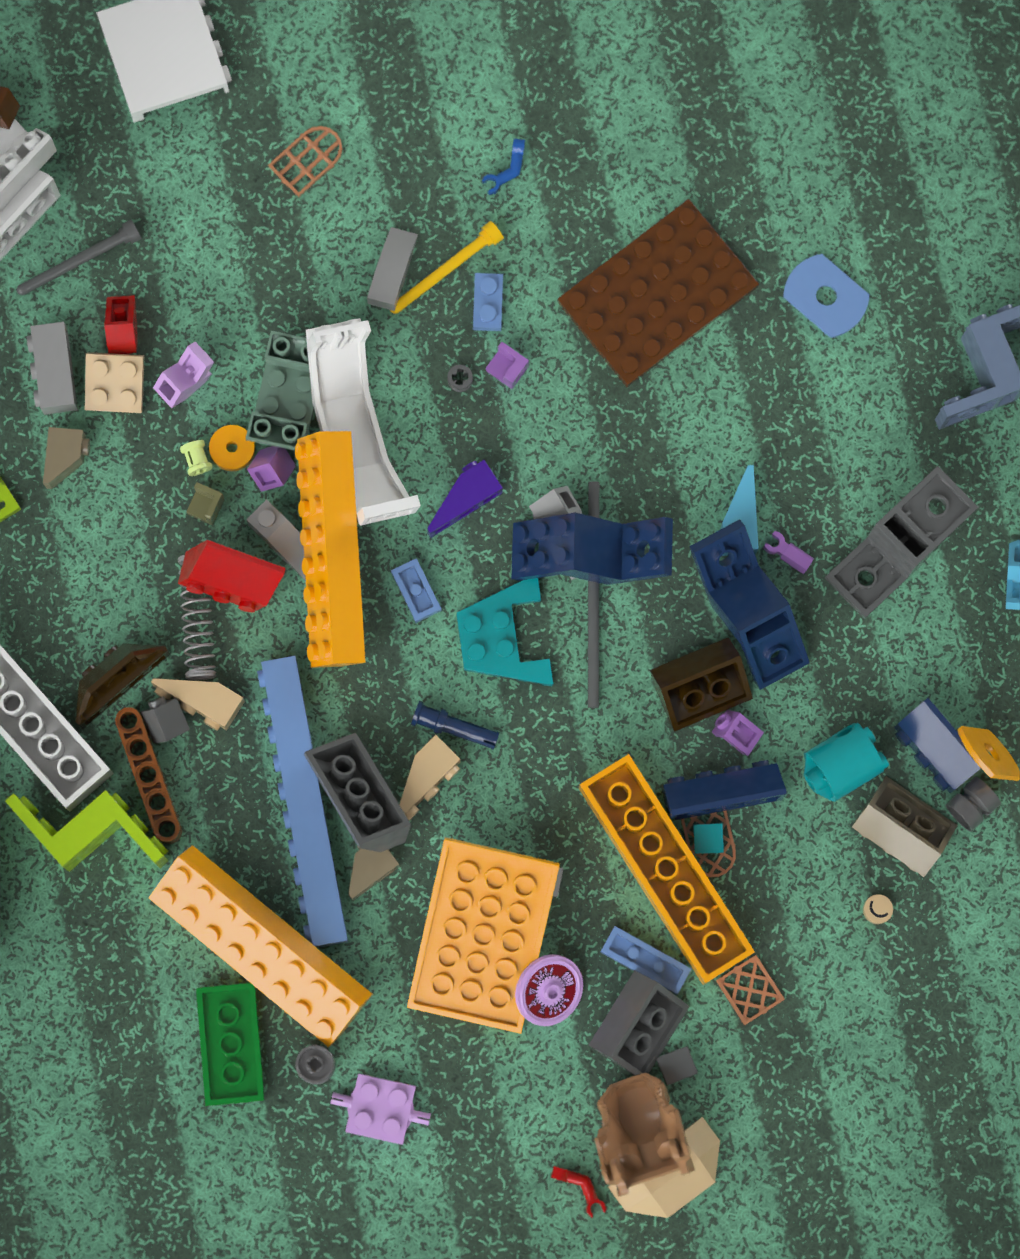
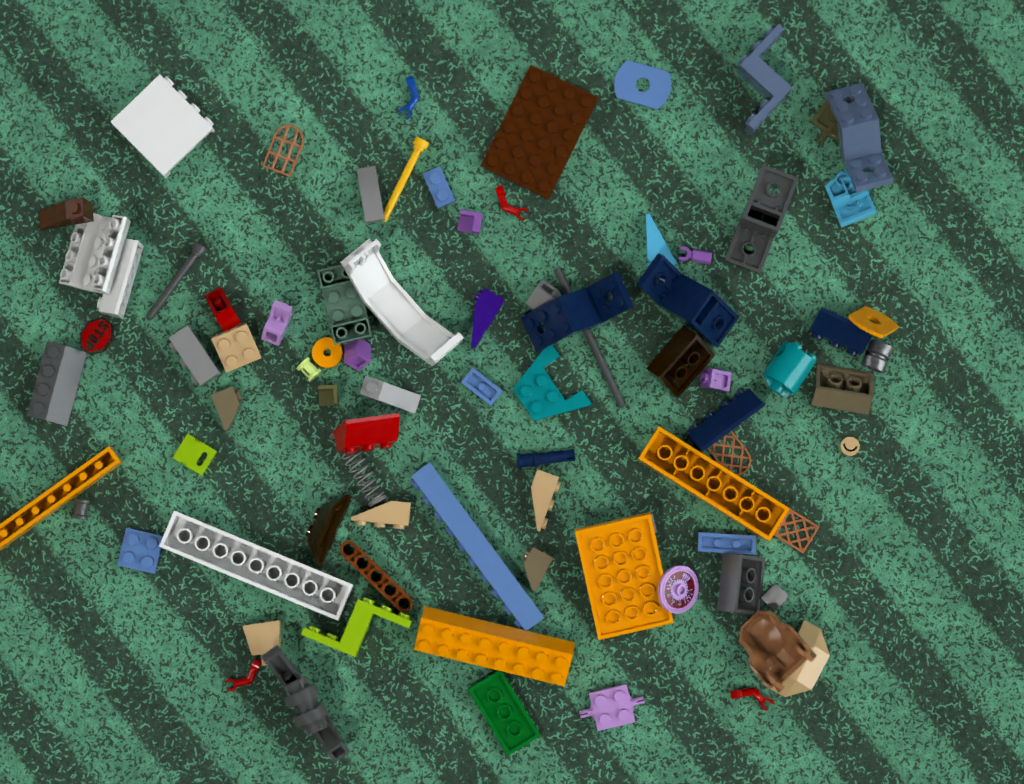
camera: 25 degrees left, 5 degrees up
dark grey brick [140,696,190,744] -> none
light orange brick [295,431,366,668] -> none
flat silver wheel [295,1045,335,1085] -> none
dark grey slope [304,733,411,852] -> none
dark grey bush [447,365,473,392] -> none
teal tile [693,823,724,854] -> none
none -> red arm [495,186,528,221]

